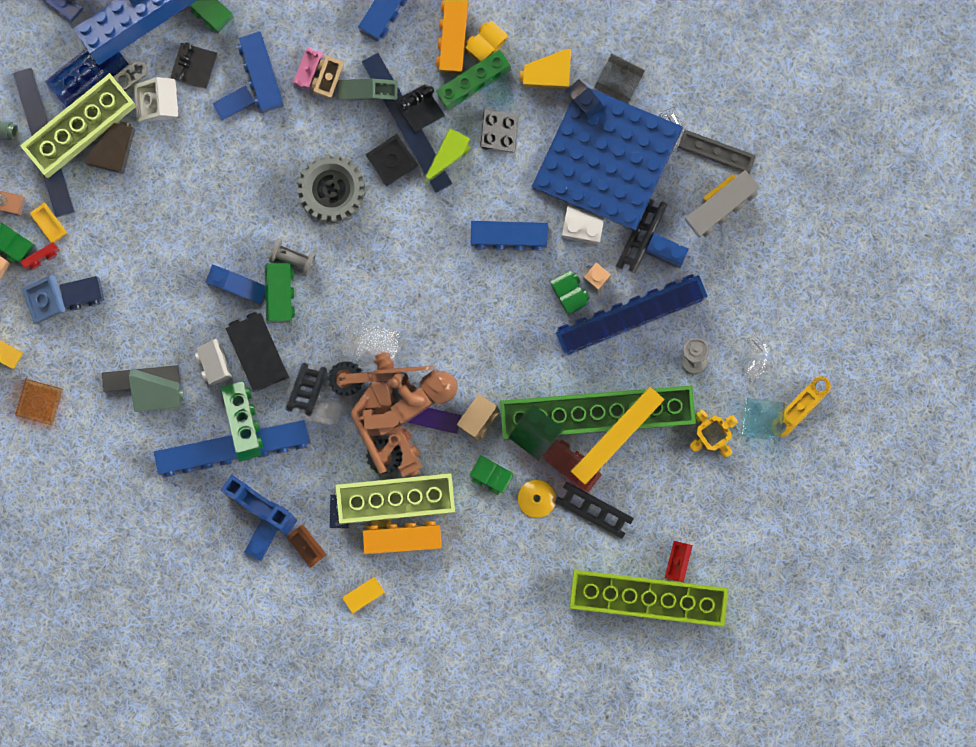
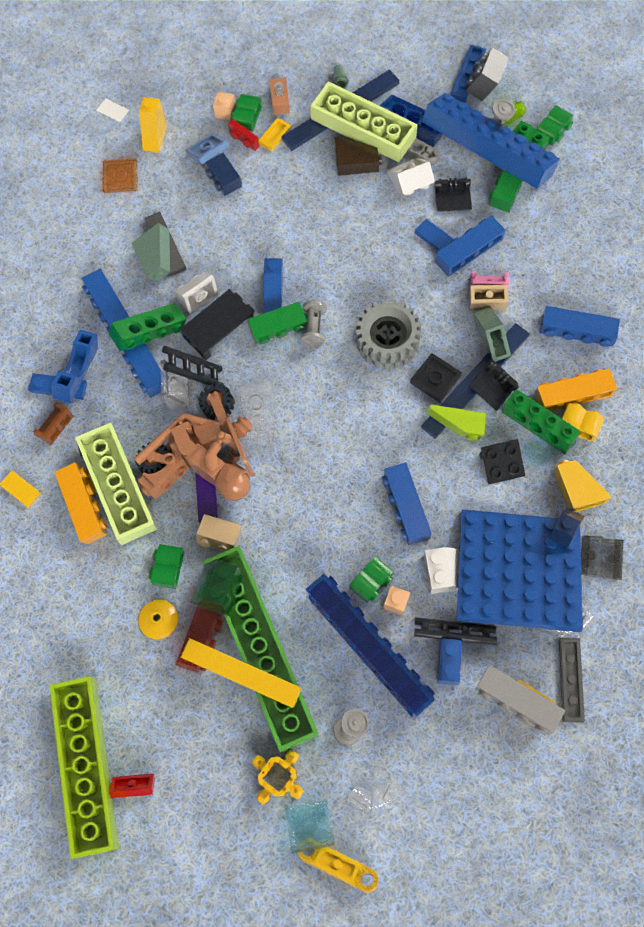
camera: 75 degrees right, 15 degrees down
black bar [555,481,634,539] -> none

